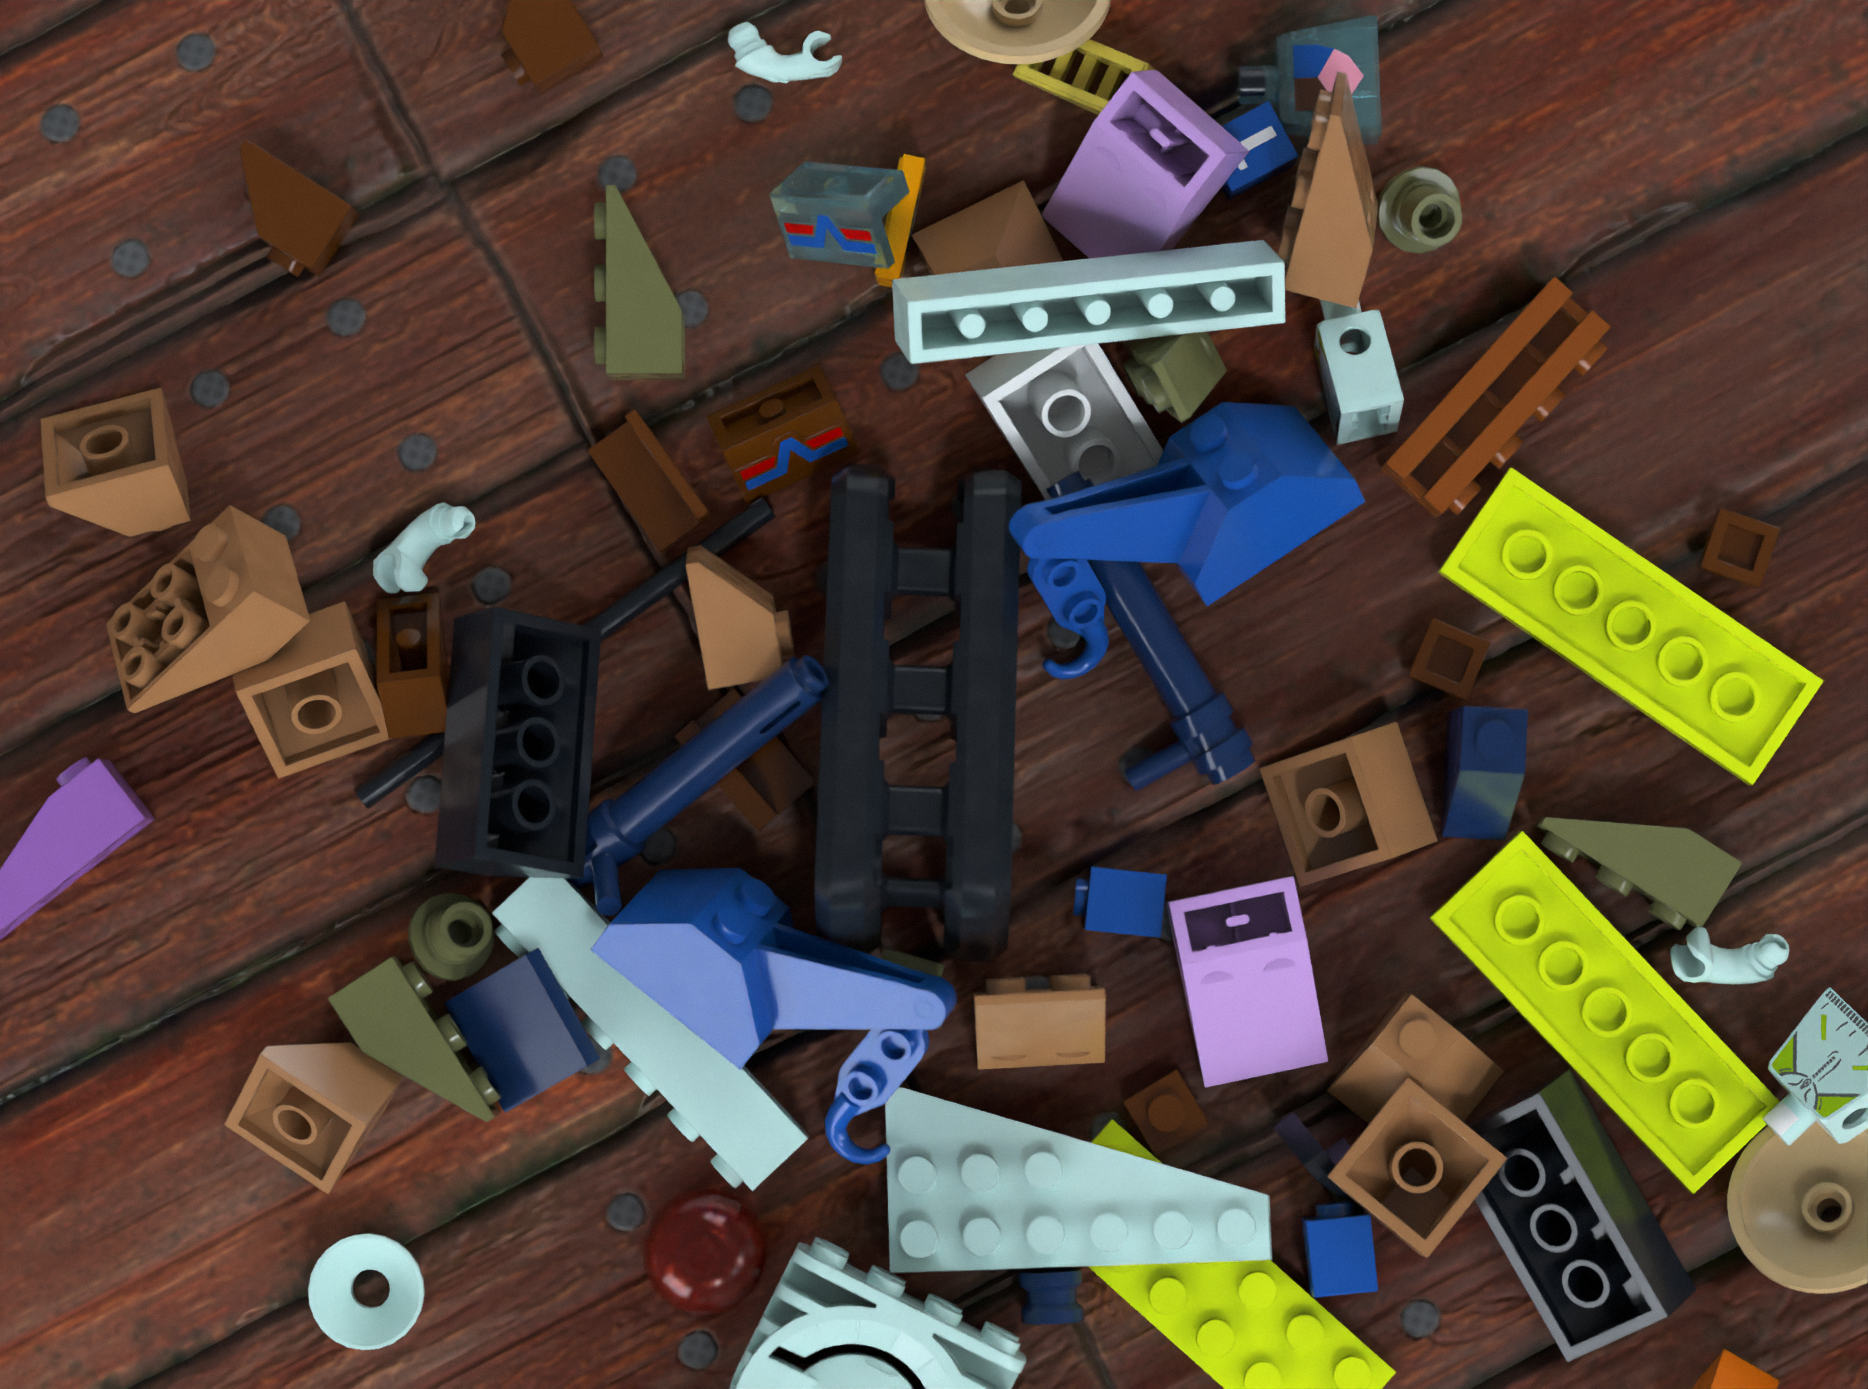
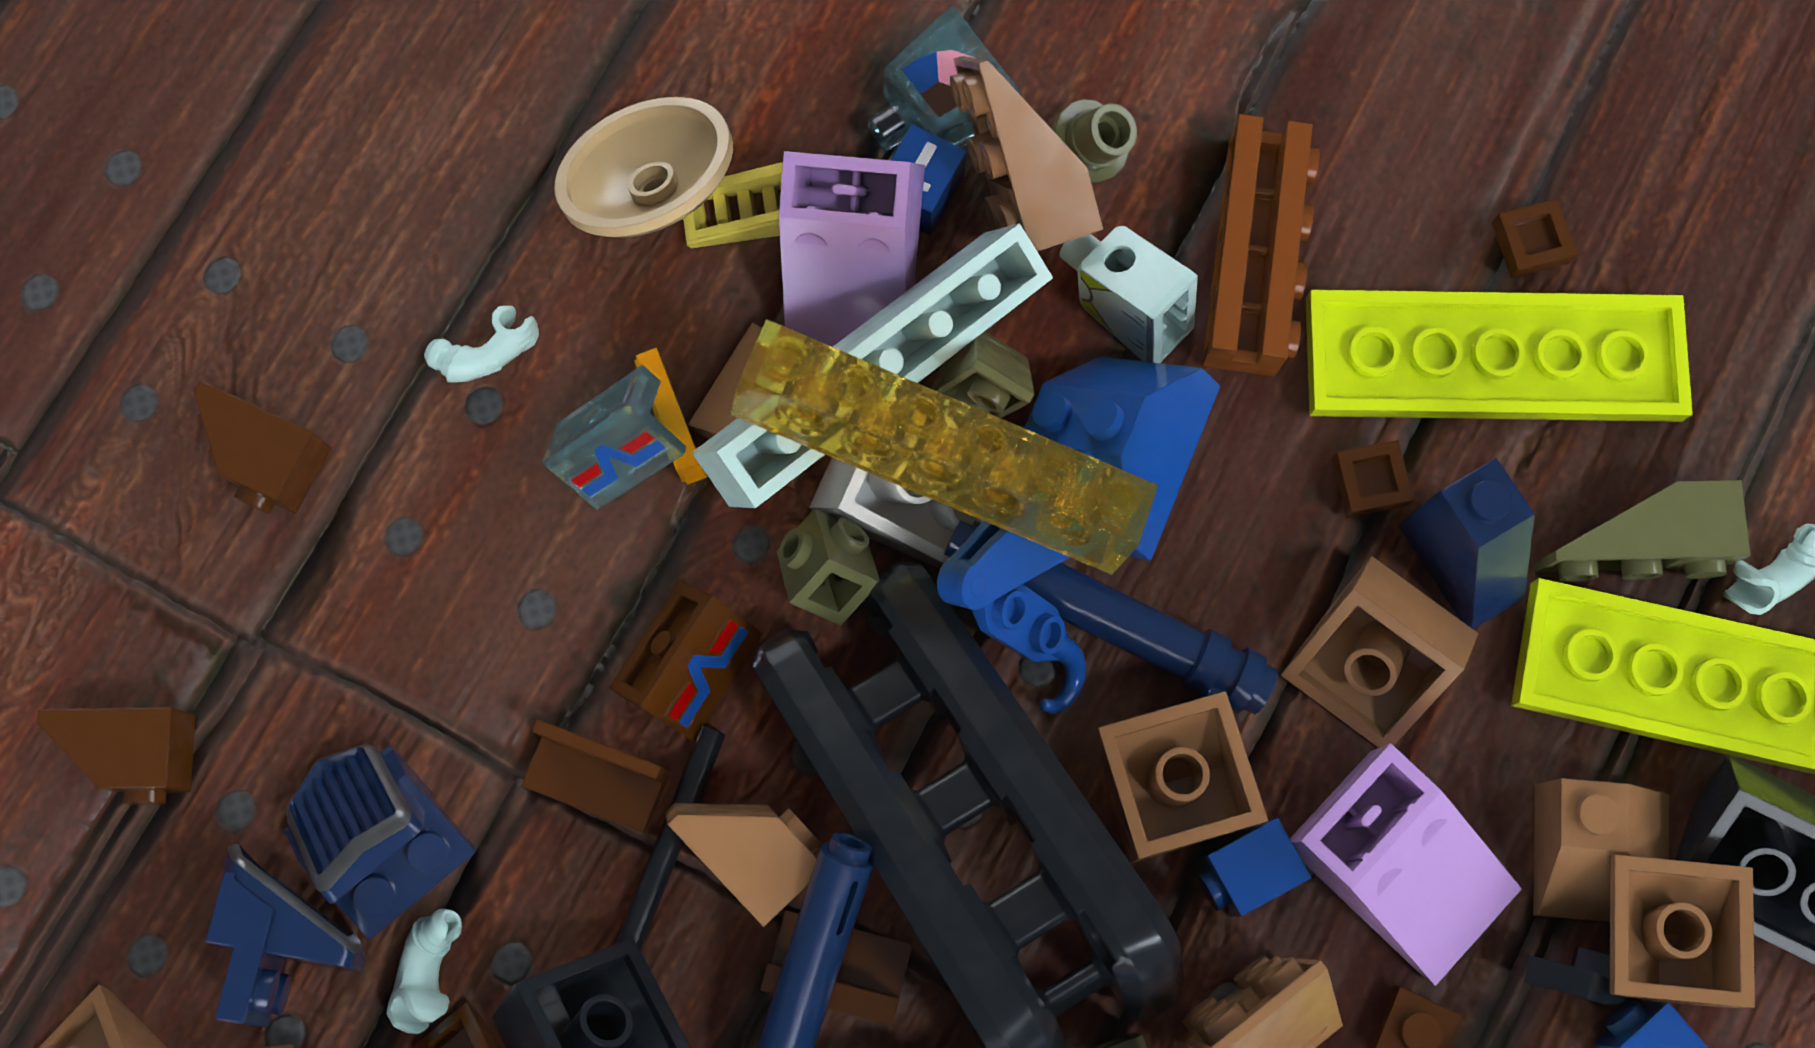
camera: 40 degrees left, 10 degrees down
olive slope [594,185,685,380] -> none
none -> dark blue piece [205,844,366,1028]
none -> dark blue piece [284,744,476,940]
none -> clear yellow brick [730,319,1158,575]
none -> olive brick [777,508,880,625]
none -> medium nougat slope [1097,691,1268,863]

